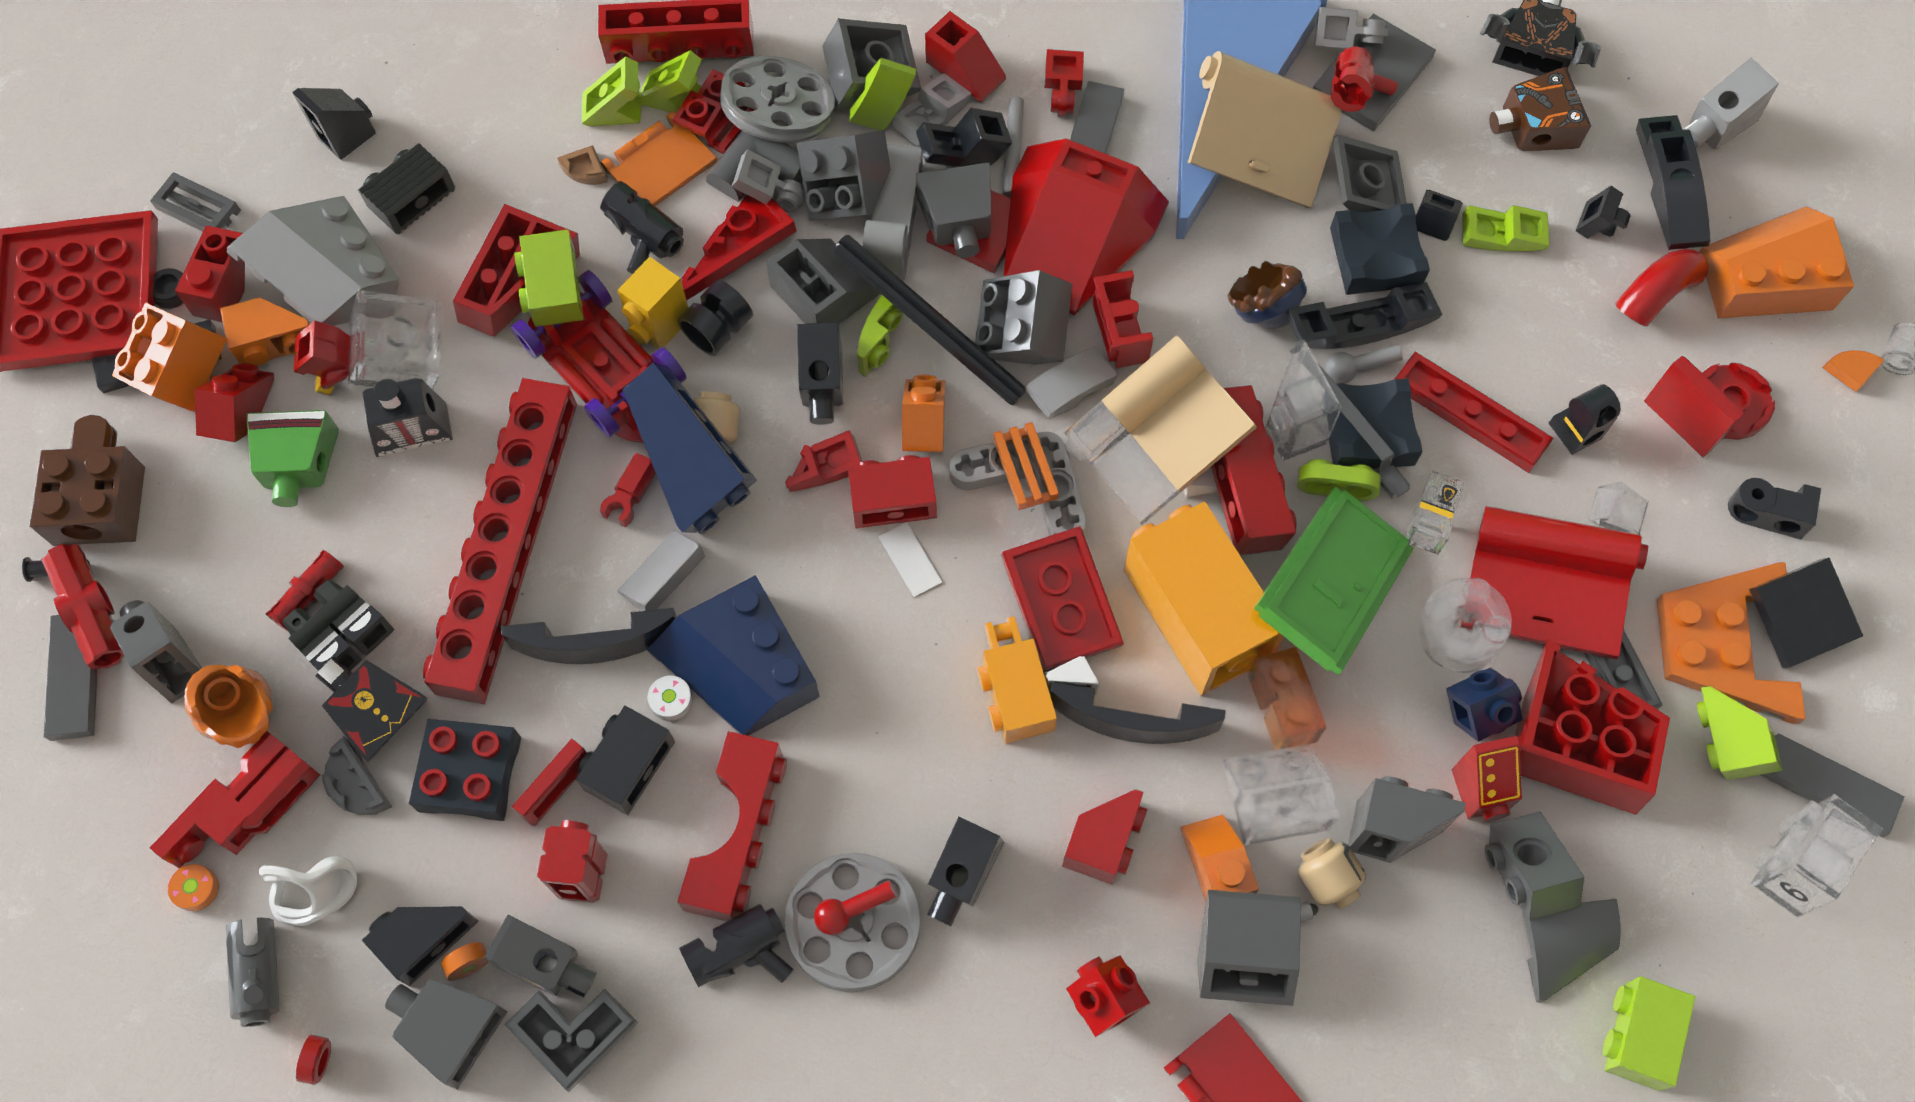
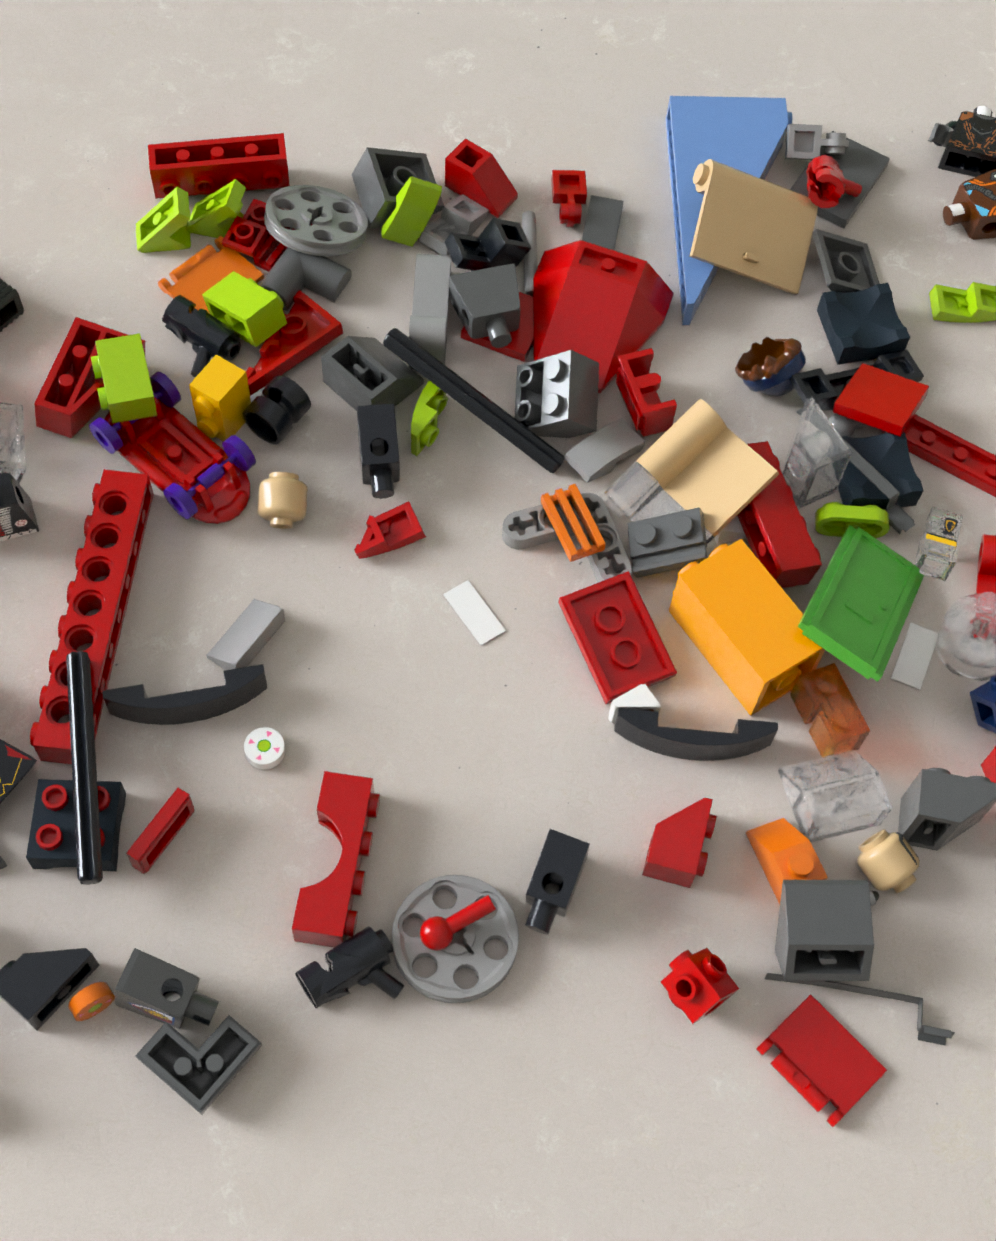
camera: 10 degrees left, 5 degrees down
dark grey torso [385,979,508,1090] -> none
red brick [537,820,608,903] -> none
medium nougat tile [557,145,608,185] -> none
black brick [576,705,675,816] -> none
red bar [600,453,656,528] -> none
dark blue slope [622,362,757,534] -> none
dark blue wedge [647,575,820,736] -> none
light grey plate [732,149,805,212] -> none
dark grey slope [797,130,891,221] -> none
red brick [848,455,937,529] -> none
orange slope [902,374,946,452] -> none
light orange brick [977,616,1057,744] -> none
black slope [1416,189,1463,241] -> none
none -> black axle [66,651,103,885]
none -> lime brick [202,271,287,347]
none -> dark grey plate [627,507,708,578]
none -> dark grey piece [765,973,955,1045]
none -> red tile [833,363,929,437]
none -> white sticker [891,623,940,690]

